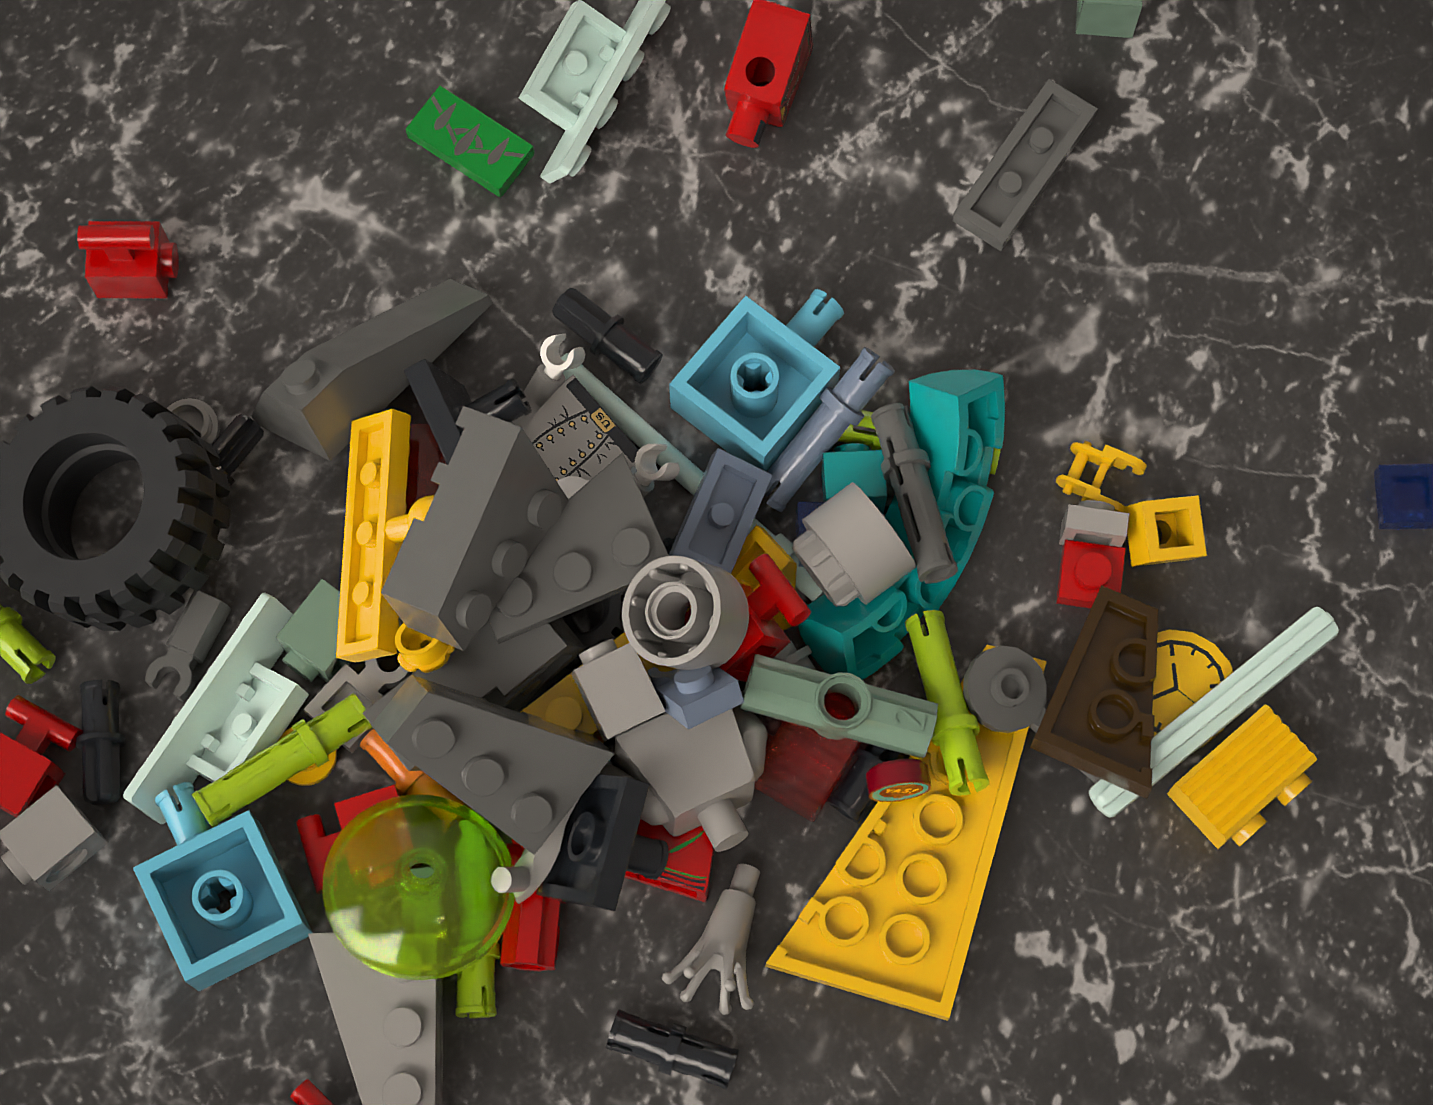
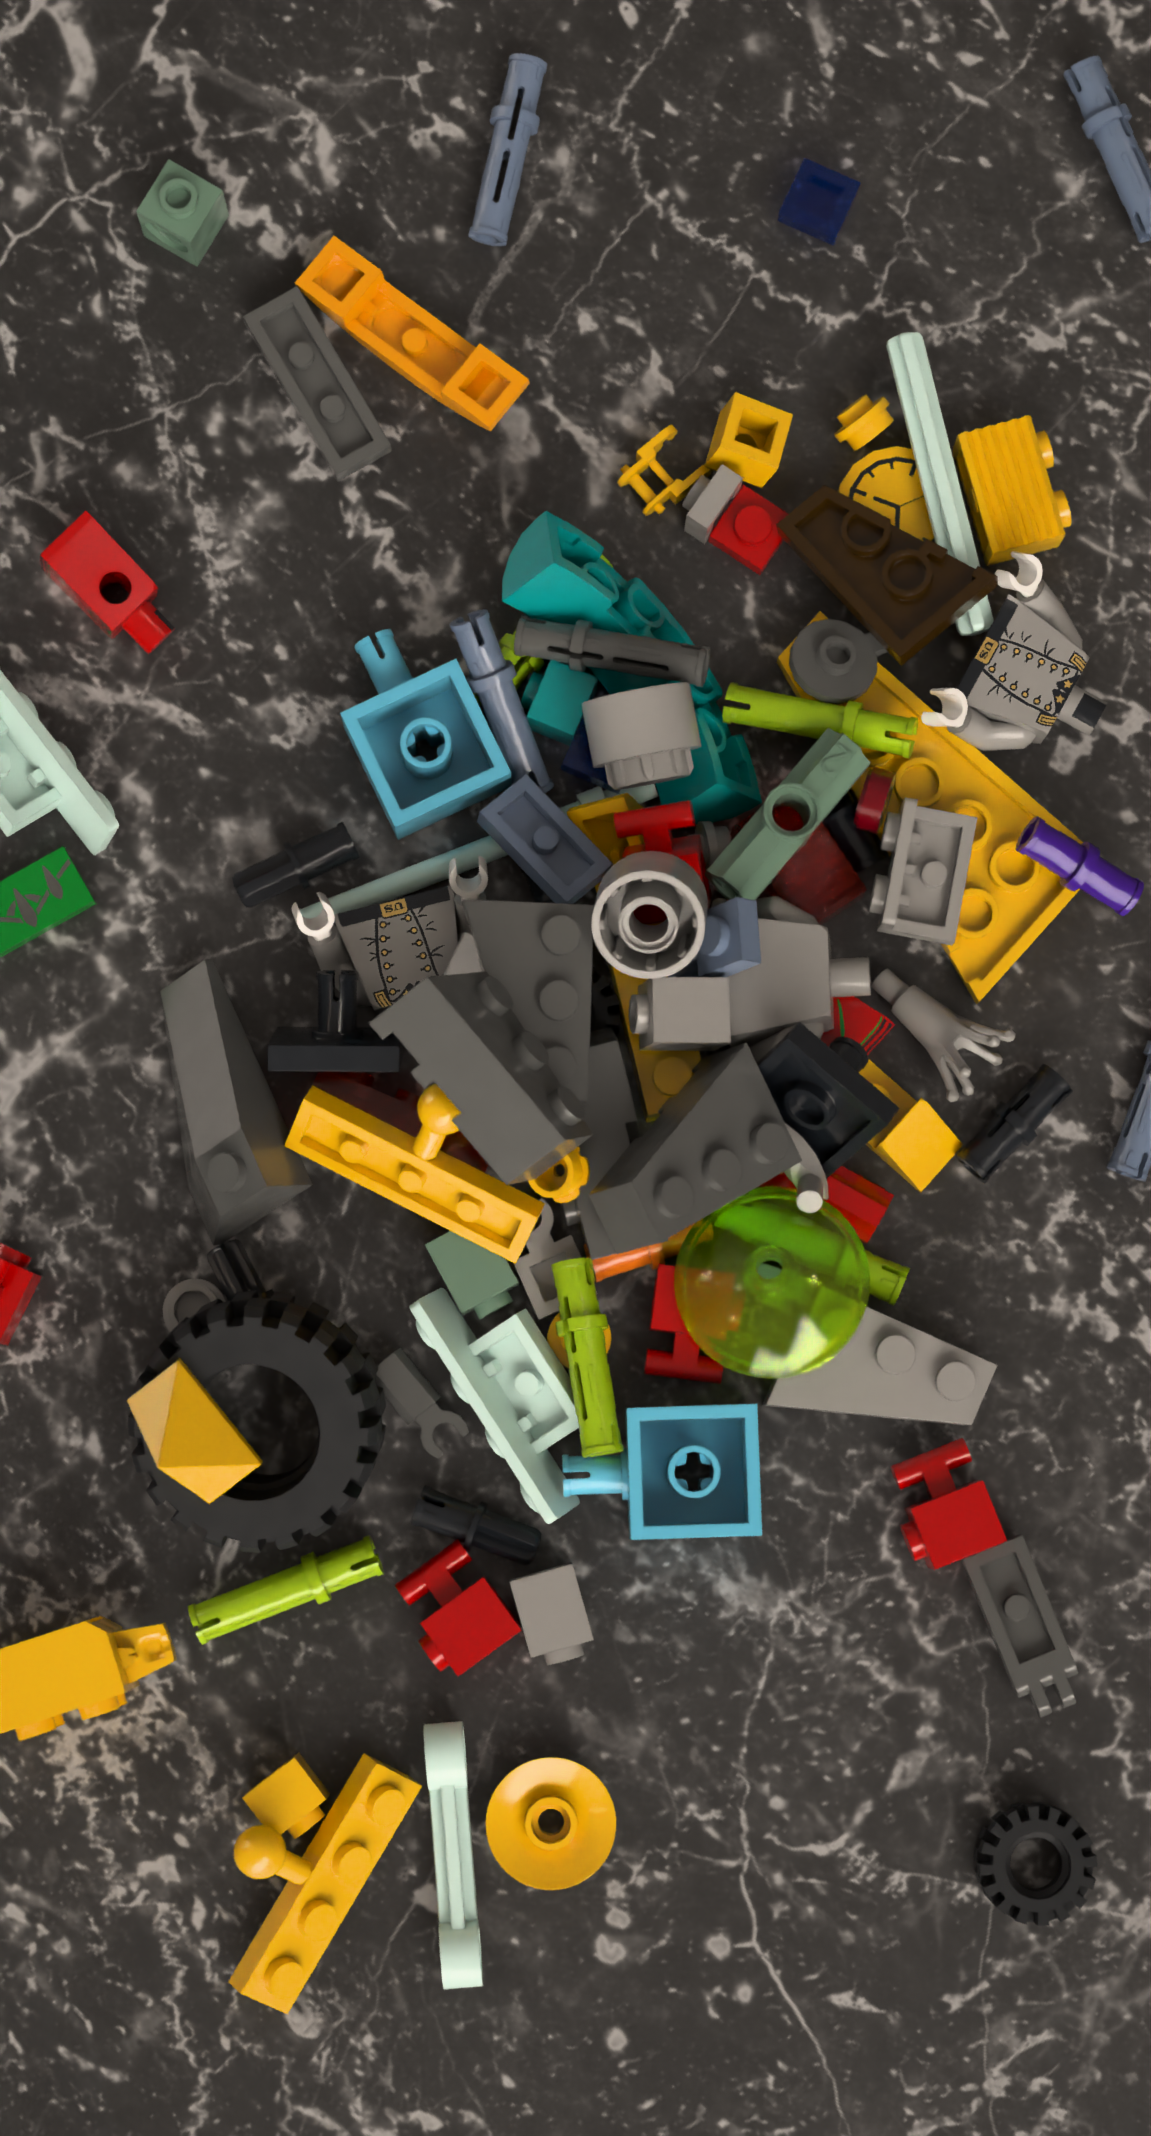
camera: 70 degrees left, 10 degrees up
none -> yellow slope [127,1358,263,1504]
none -> light orange slope [295,236,530,432]
none -> sand blue pin [468,53,547,246]
none -> yellow plate [834,394,894,451]
none -> yellow slope [859,1060,963,1193]
none -> light grey bracket [869,797,978,946]
none -> light grey torso [921,551,1107,751]
none -> dark purple pin [1015,816,1144,916]

